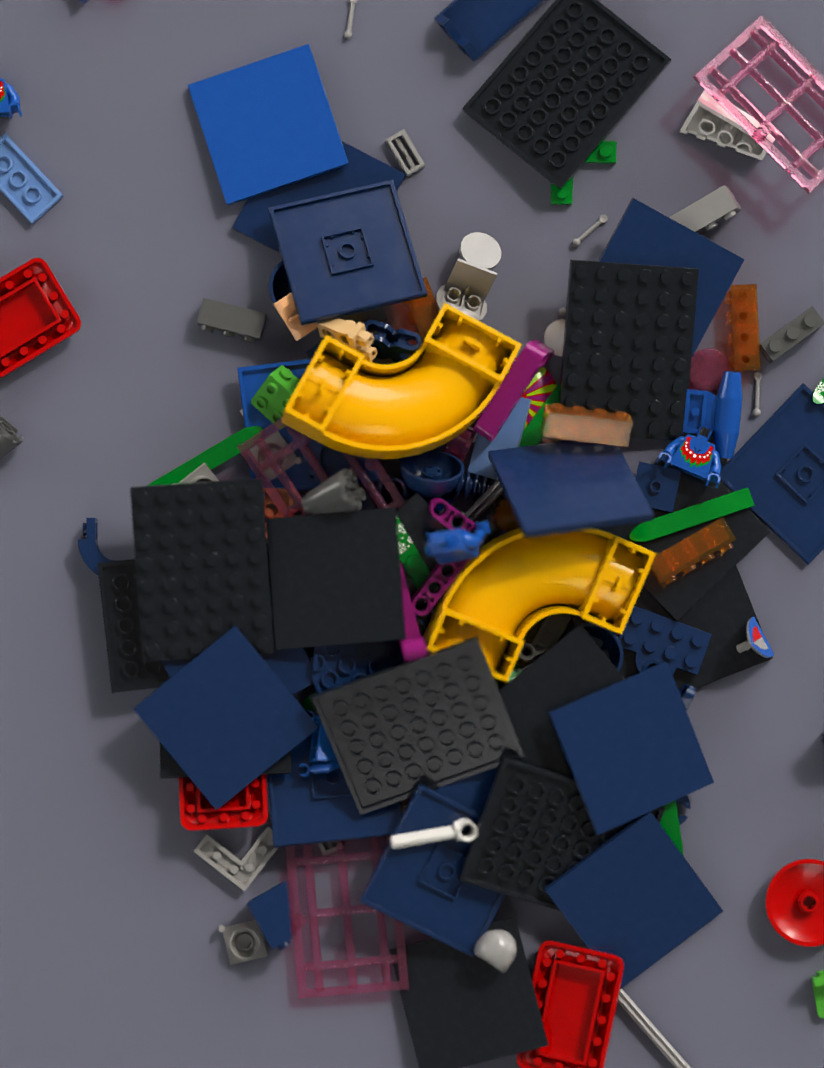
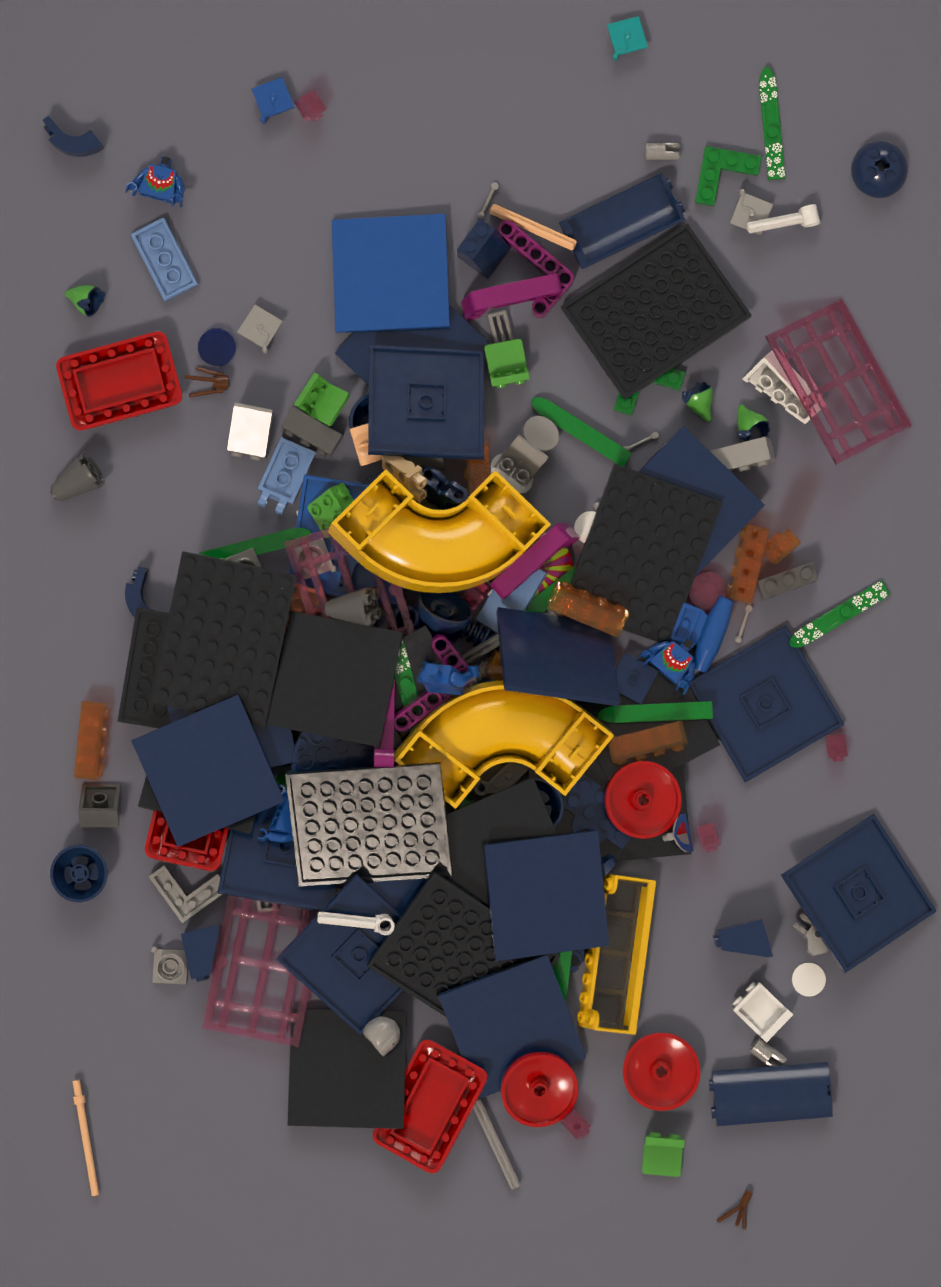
camera: 20 degrees right, 0 degrees up
none -> dark blue piece [50,845,108,903]
none -> clear orange brick [74,701,110,780]
none -> dark grey slope [78,784,121,828]
none -> reddish brown plant [185,366,229,397]
none -> clear blue tile [198,328,236,366]
none -> slope [227,403,275,462]
none -> light grey hat [237,305,283,354]
none -> medium blue tile [257,437,316,516]
none -> bright green bracket [294,372,350,426]
none -> dark blue slope [457,218,511,279]
none -> magenta beam [461,273,563,321]
none -> bright green bracket [484,338,530,388]
none -> light nougat axle [490,204,577,250]
none -> magenta beam [498,220,574,318]
none -> red dish [500,1052,578,1127]
none -> green piece [531,397,632,466]
none -> clear pink brick [560,1108,591,1140]
none -> window [577,874,656,1035]
none -> red dish [604,761,682,839]
none -> bright green hat [682,382,713,422]
none -> clear pink brick [695,822,721,853]
none -> hat [737,404,770,442]
none -> clear orange brick [764,528,801,564]

